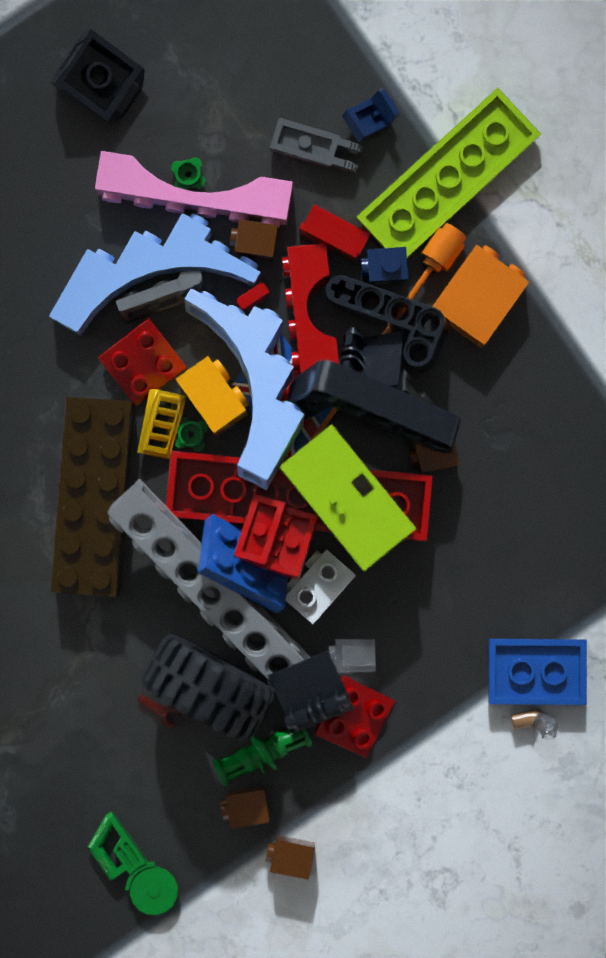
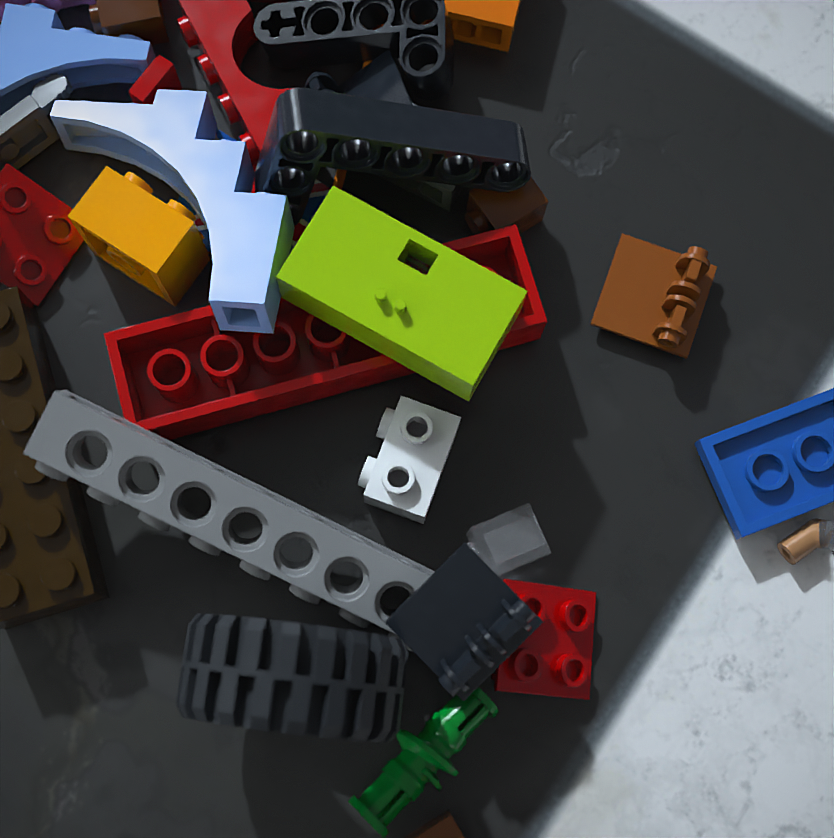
camera: 25 degrees left, 10 degrees down
yellow slope [137,389,186,459] -> none
clear red hand [138,694,181,728] -> none
green plate [174,417,209,452] -> none
blue plate [198,514,288,613] -> none
red slope [234,494,319,580] -> none
none -> dark orange hinge [590,233,717,359]

